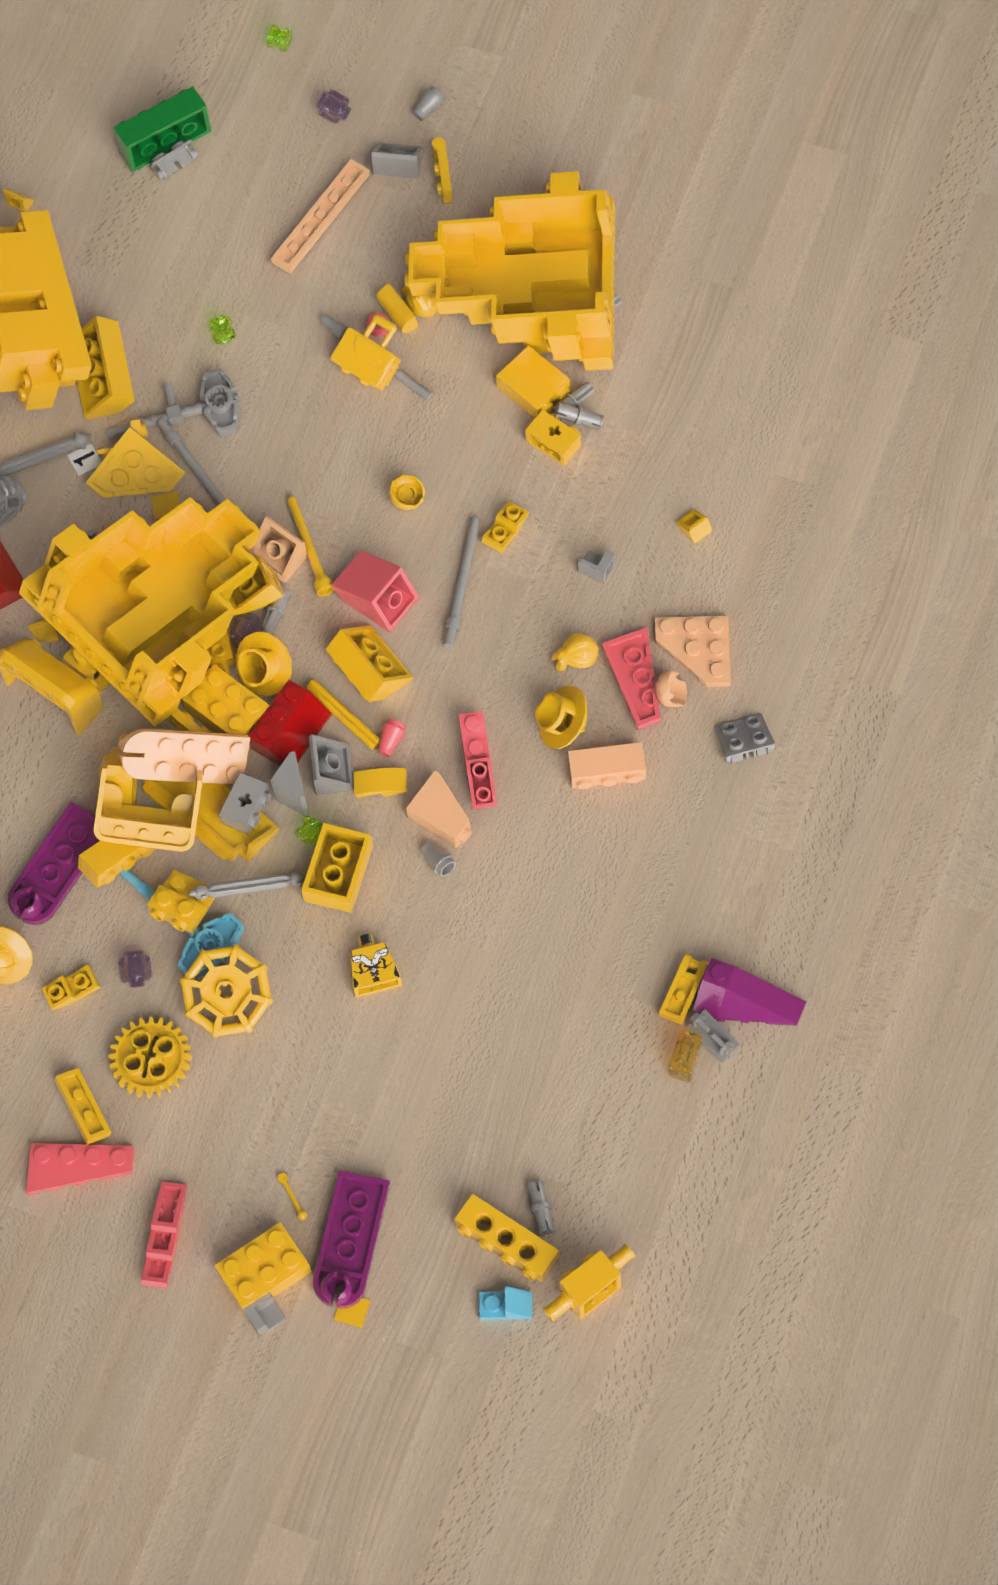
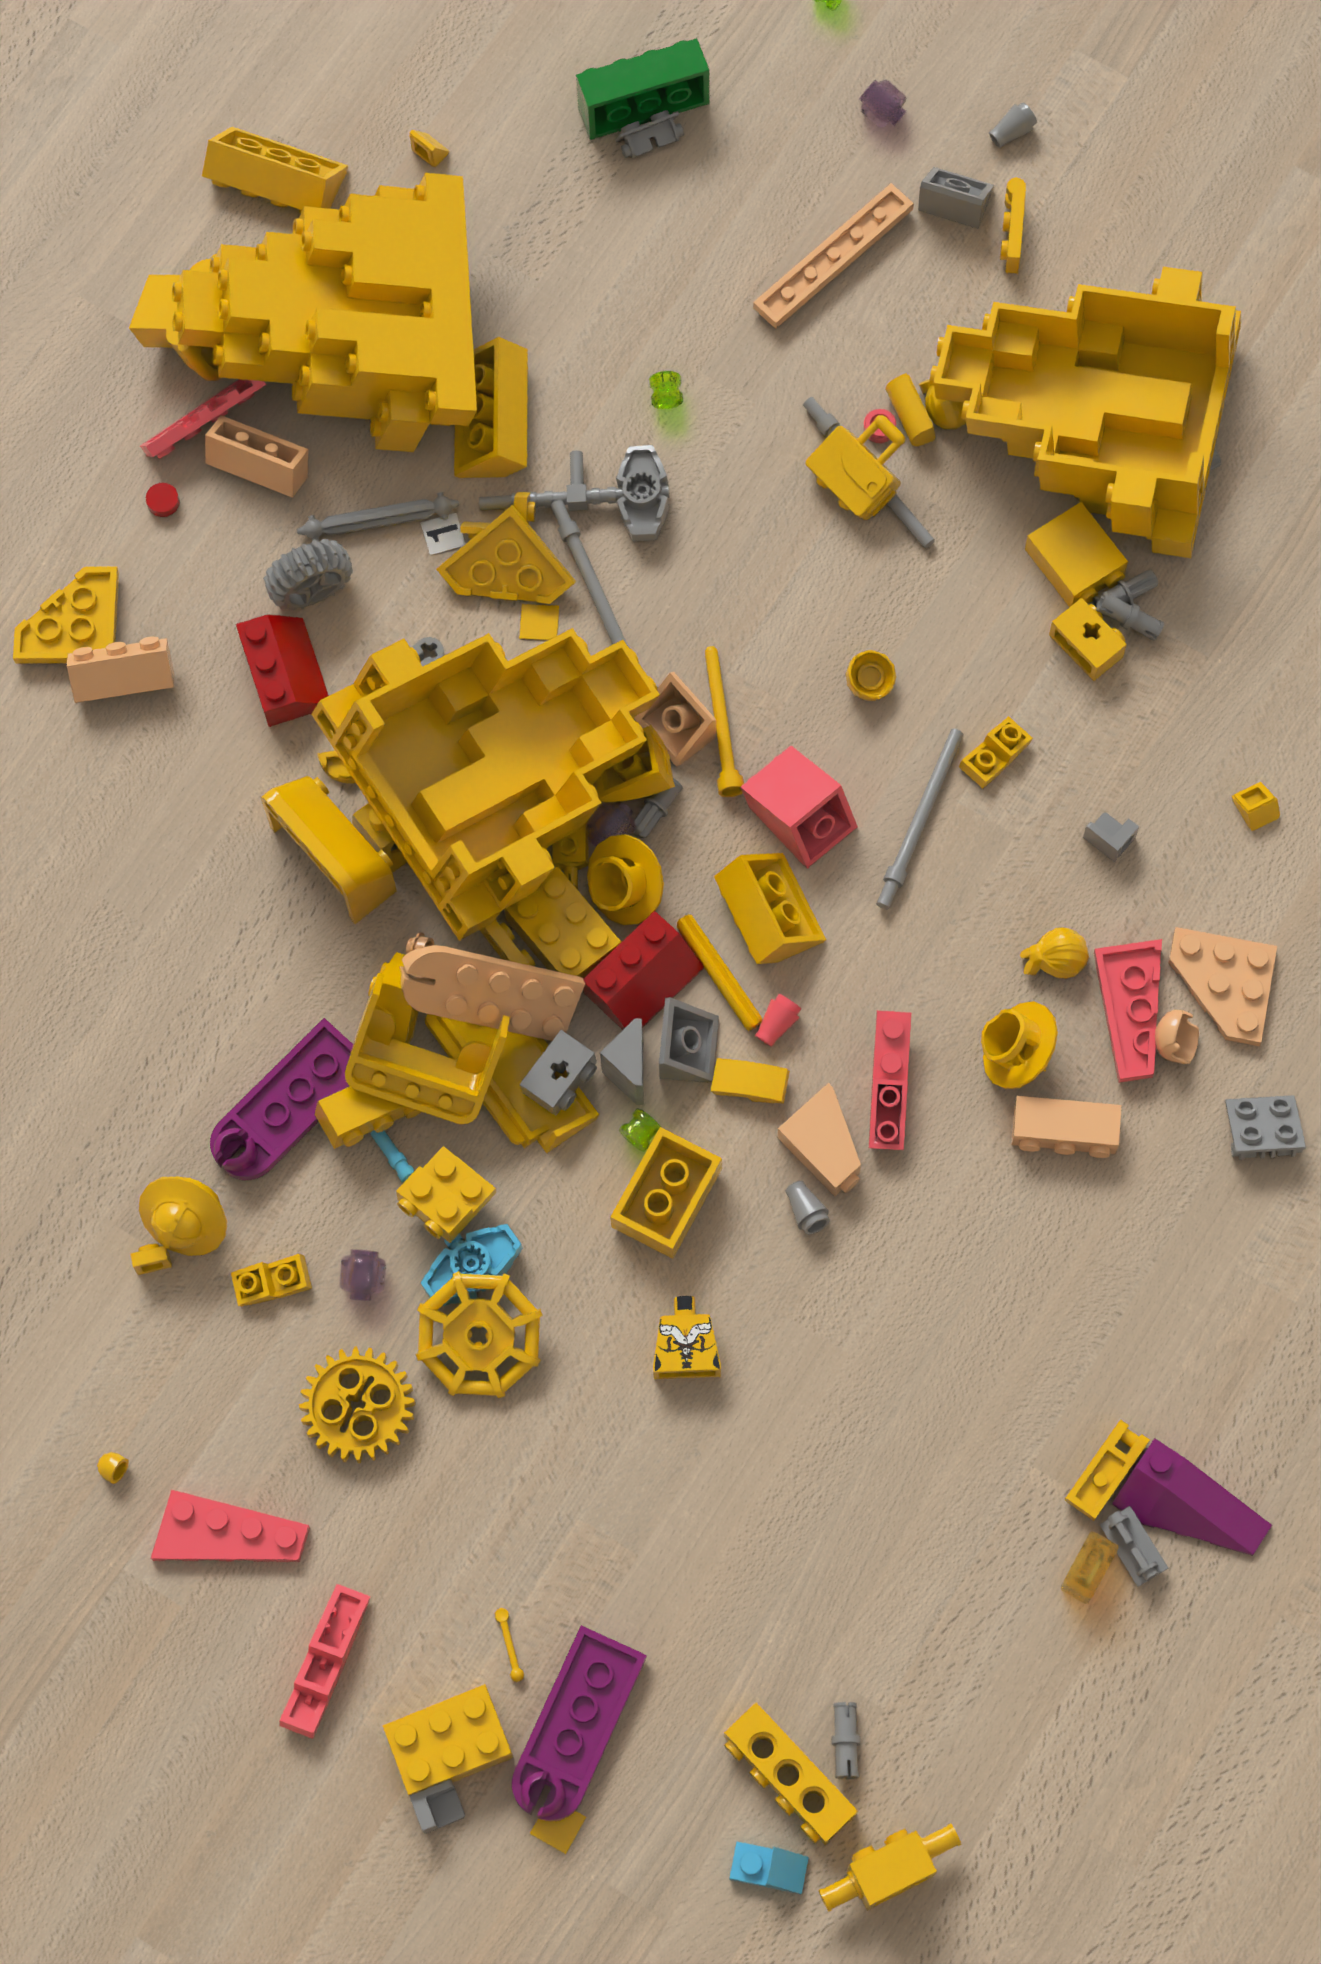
camera: 10 degrees right, 5 degrees up
yellow plate [54,1067,111,1145] -> none
light grey wheel [189,871,306,900] -> none

